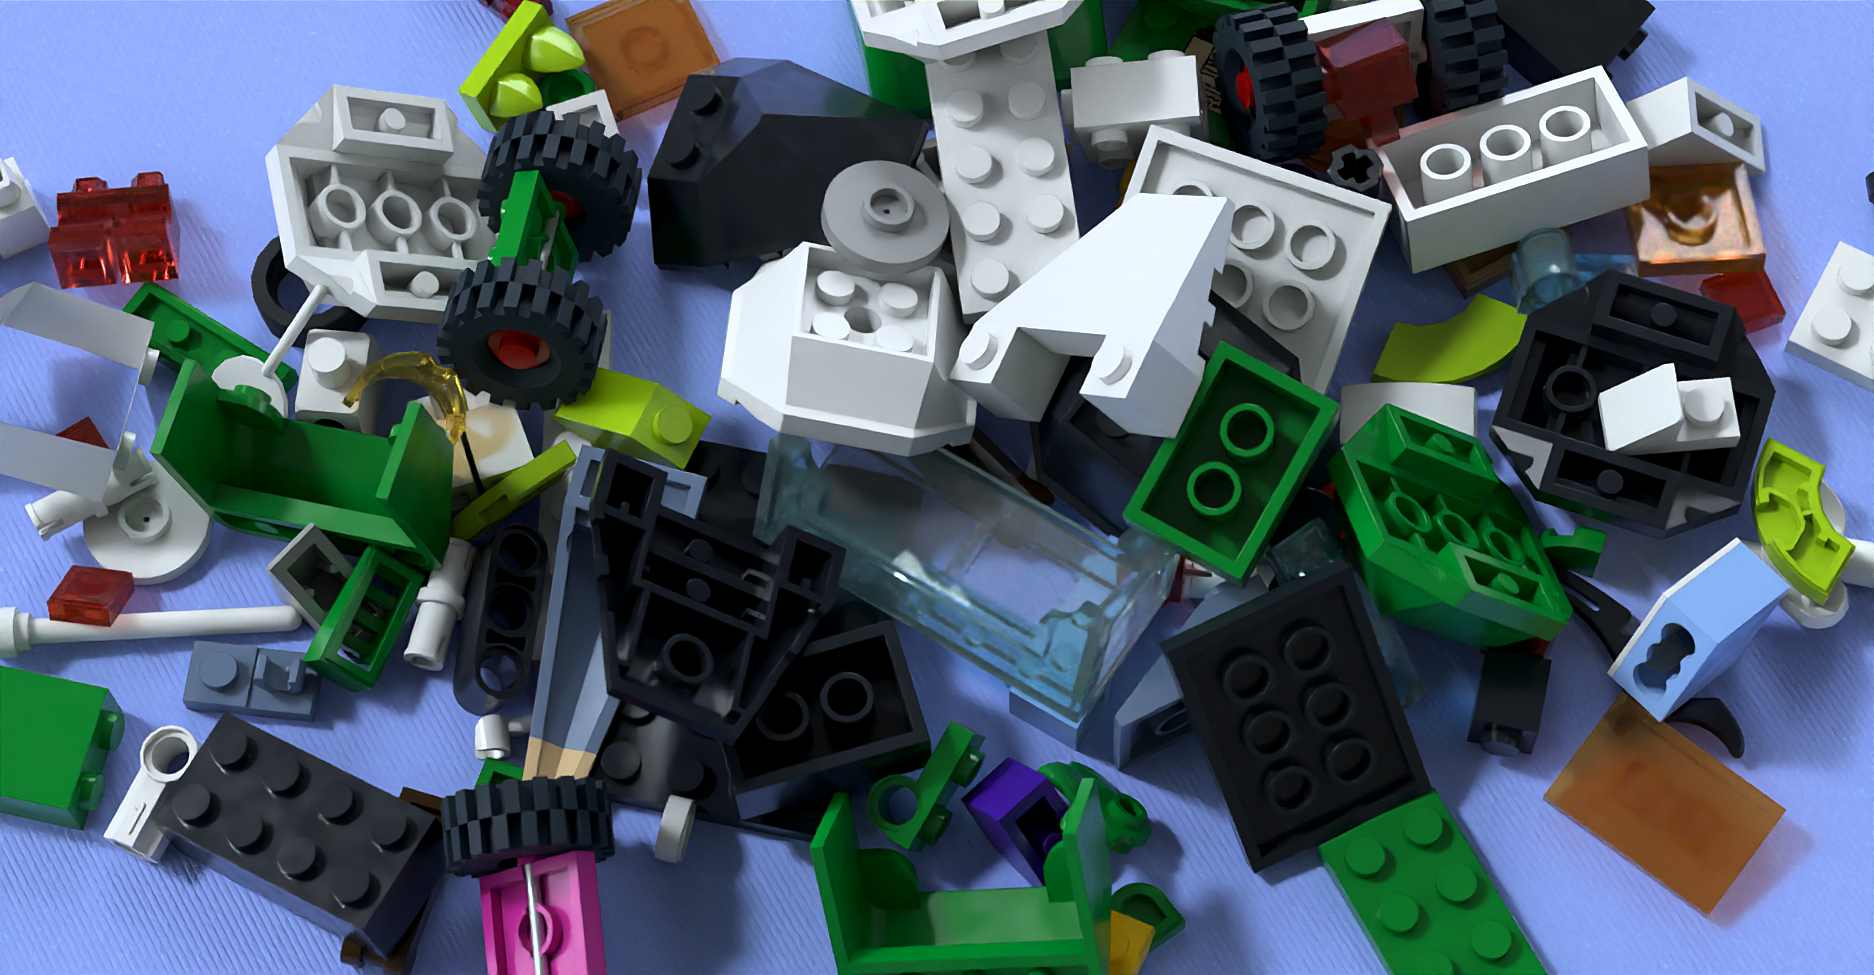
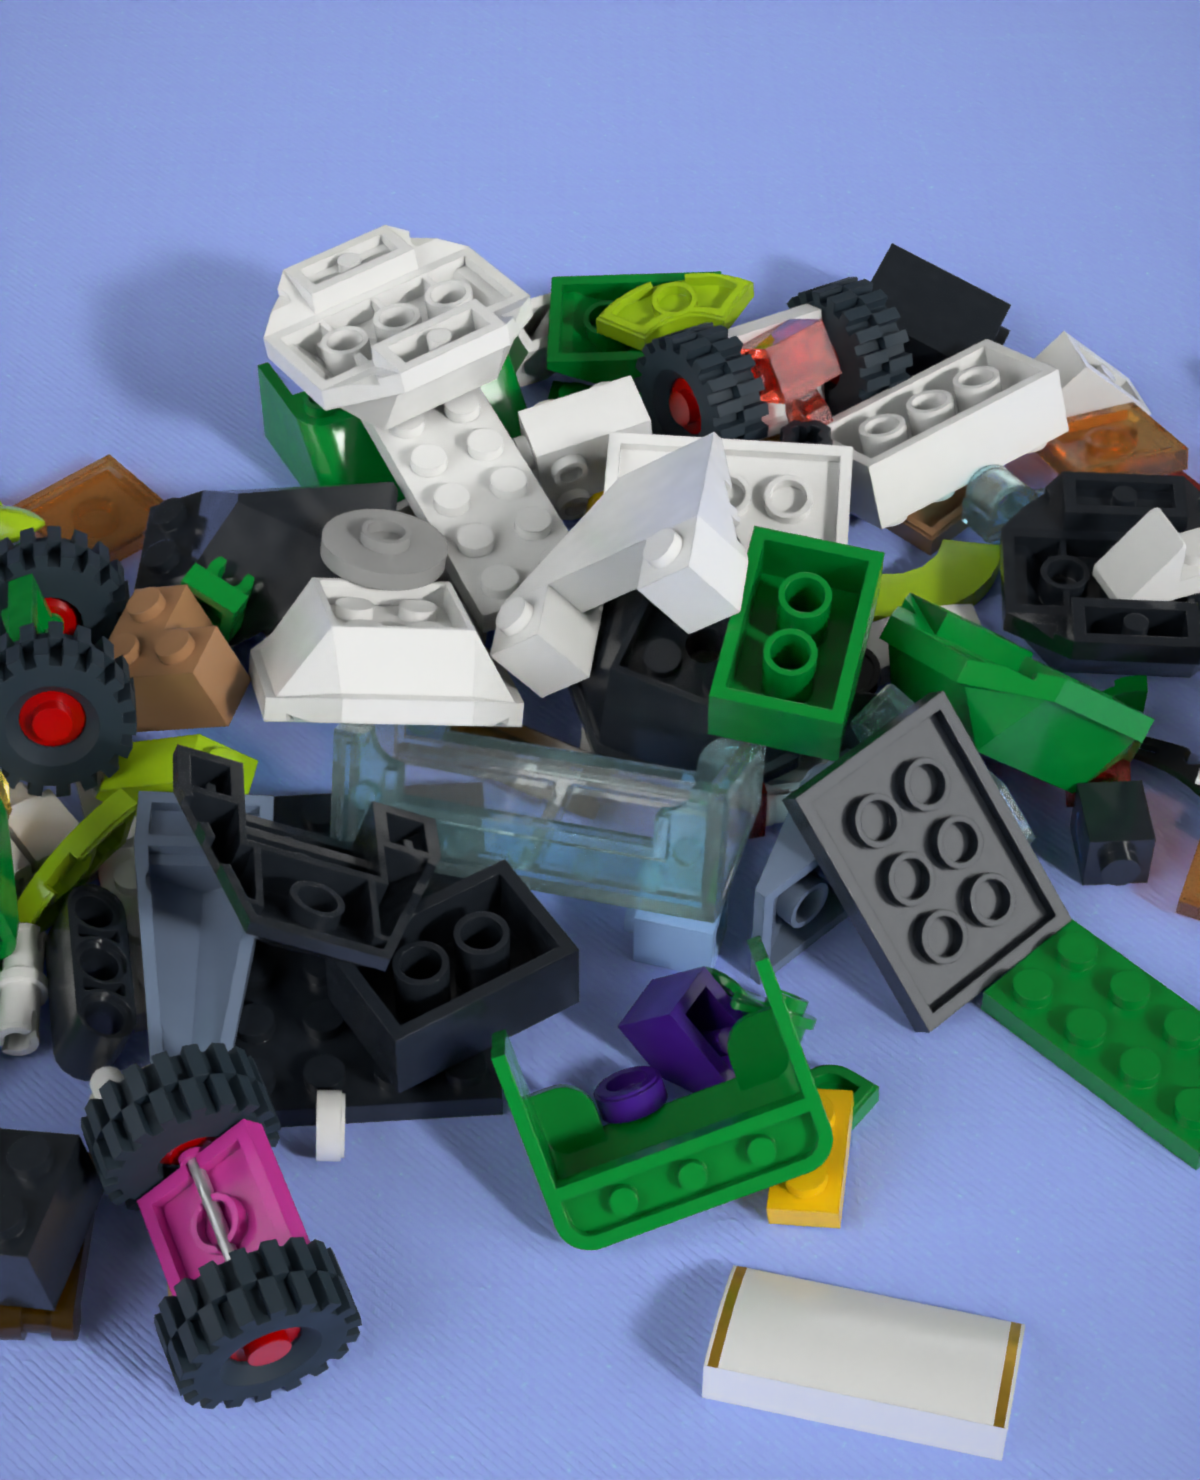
camera: 20 degrees left, 20 degrees down
green plate [867,721,986,852] -> none
none -> medium nougat brick [108,584,251,732]
none -> green tile [181,556,254,643]
none -> dark purple tile [593,1066,668,1124]

